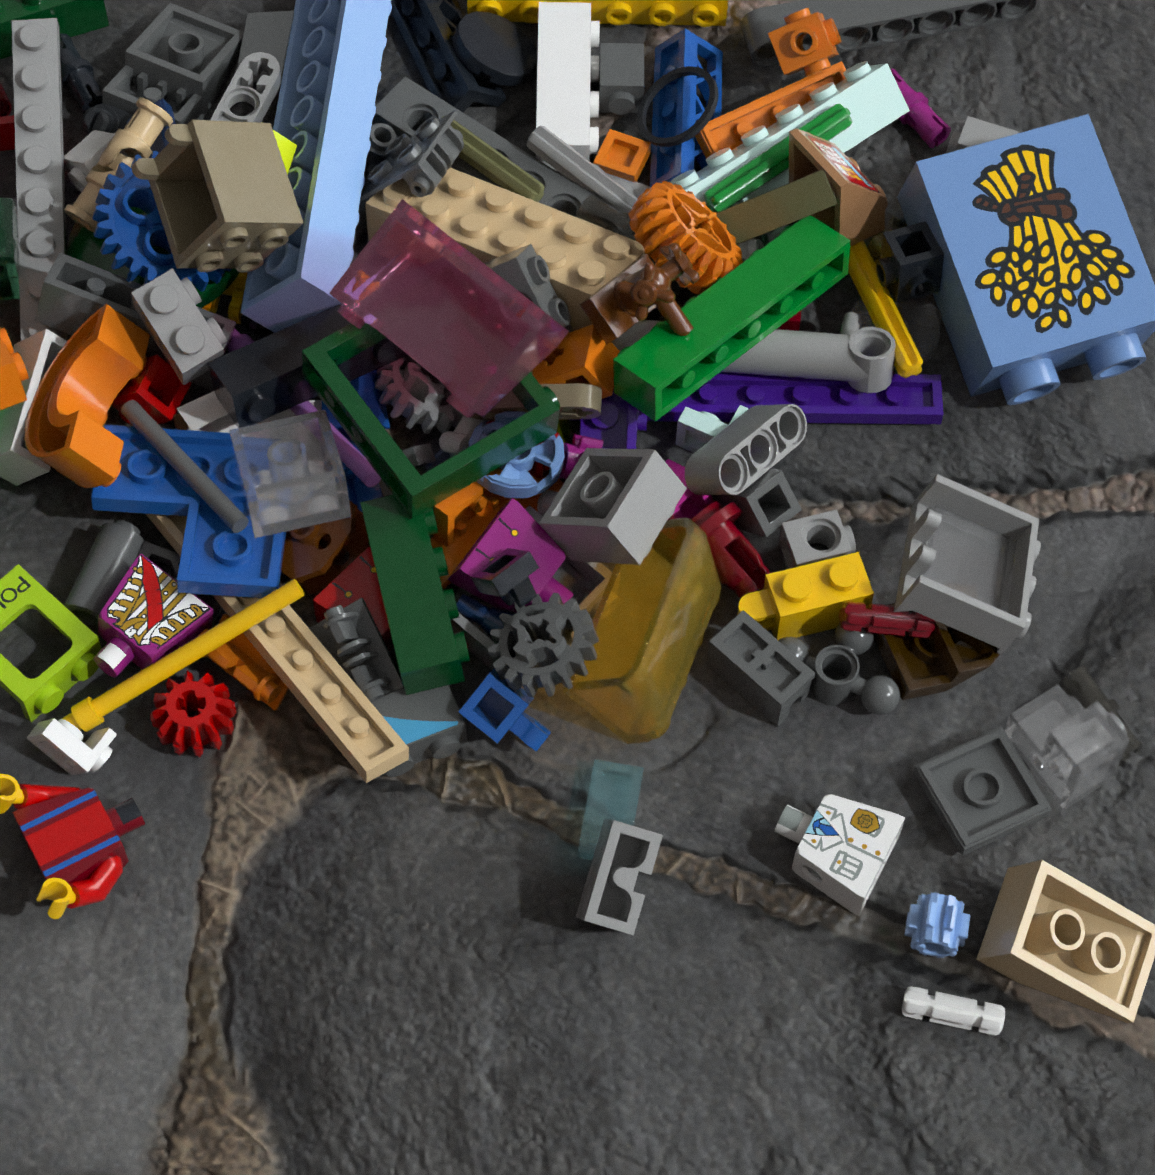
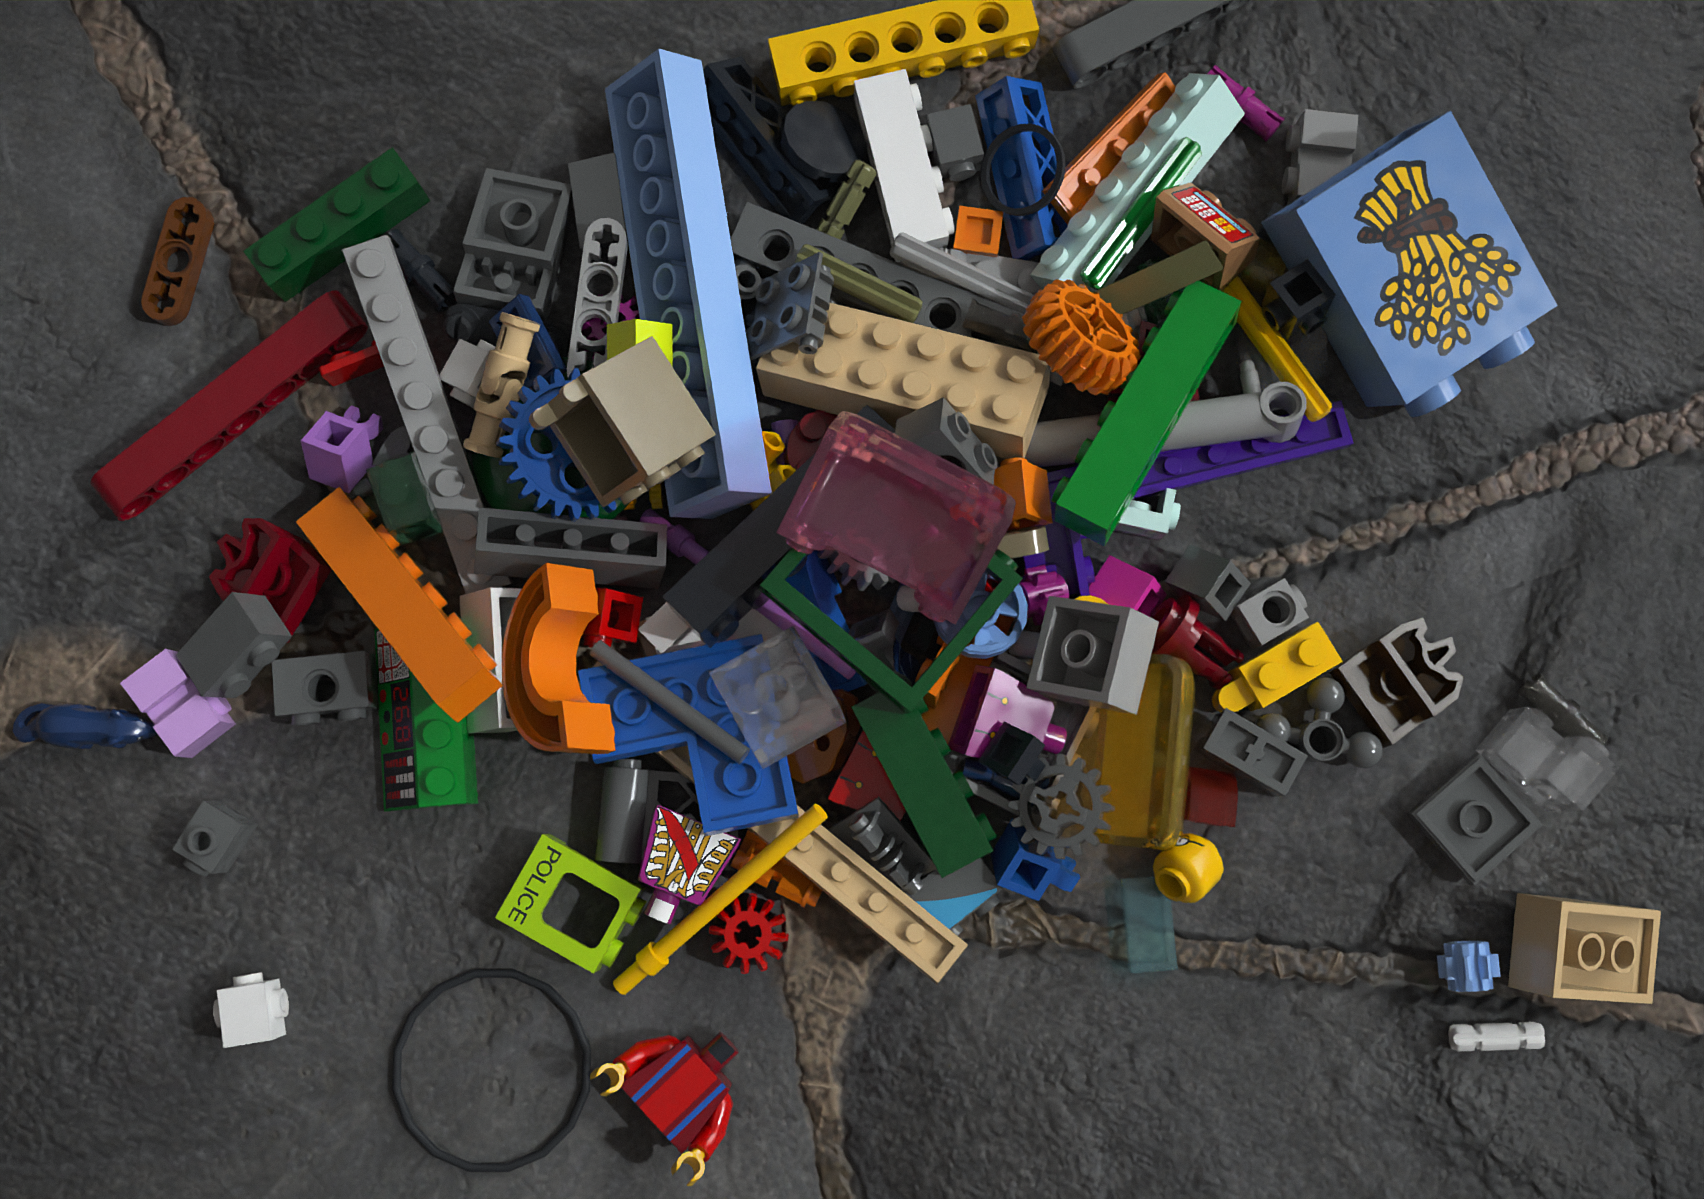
camera: 15 degrees left, 20 degrees up
white bracket [27,718,117,776] -> none
light grey brick [131,268,227,385] -> none
light grey brick [576,819,663,935] -> none
reddish brown piece [580,243,700,344] -> none
light grey beam [685,404,807,495] -> none
orange brick [768,8,841,77] -> none
white torso [775,794,905,916] -> none
dark red axle [839,601,935,638] -> none
light grey window [894,474,1041,654] -> none
none -> olive axle [816,160,876,239]
none -> yellow head [1153,833,1224,903]
none -> clear red brick [1180,766,1238,827]

